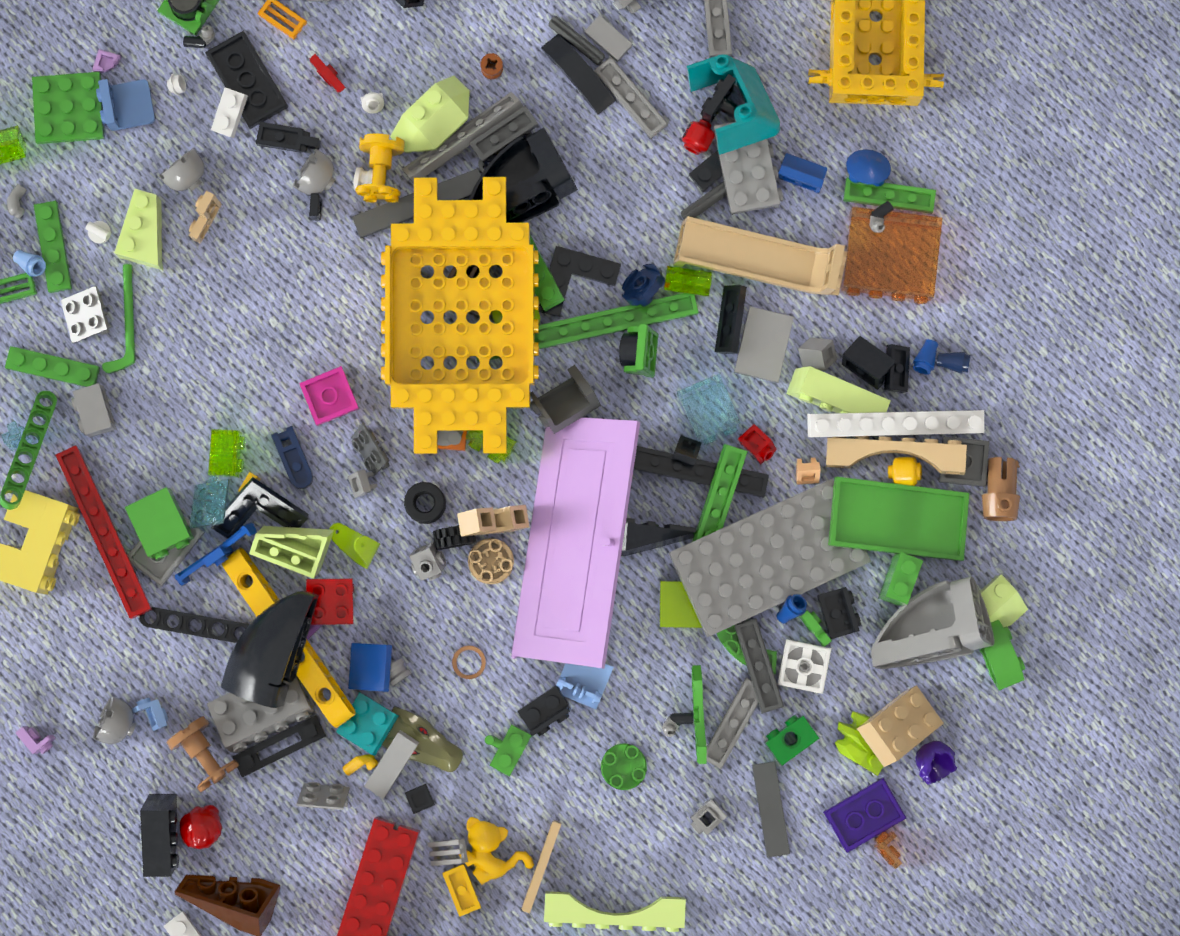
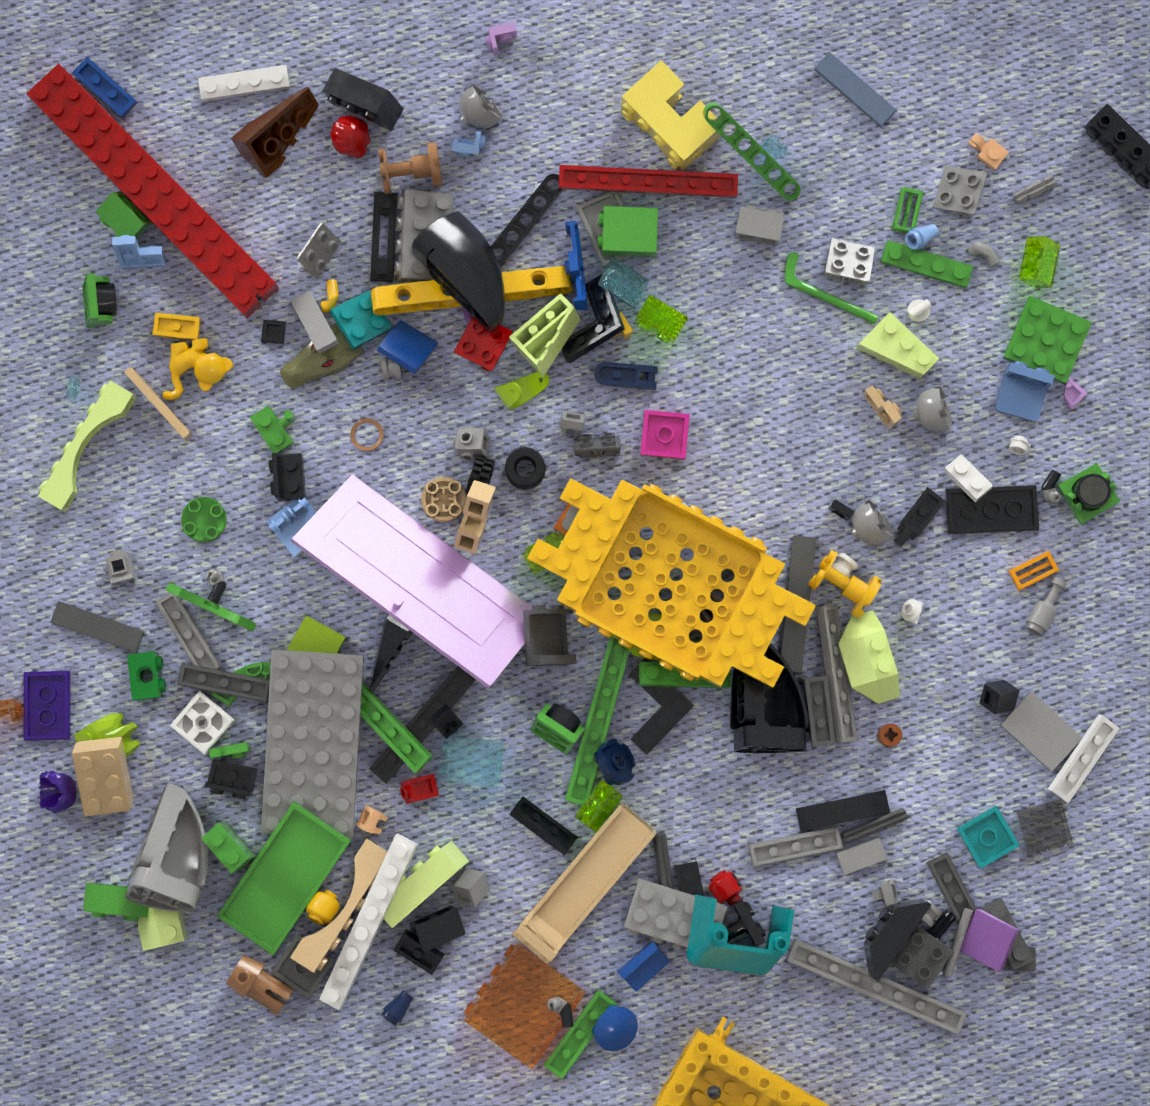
camera: 120 degrees right, 0 degrees up
bright green plate [5,346,100,387] -> none
red plate [309,54,346,93] -> none
light grey tile [428,839,468,866] -> none
light grey tile [734,306,794,383] -> none
blue cone [776,594,807,624] -> none
blue cone [913,339,938,375] -> none

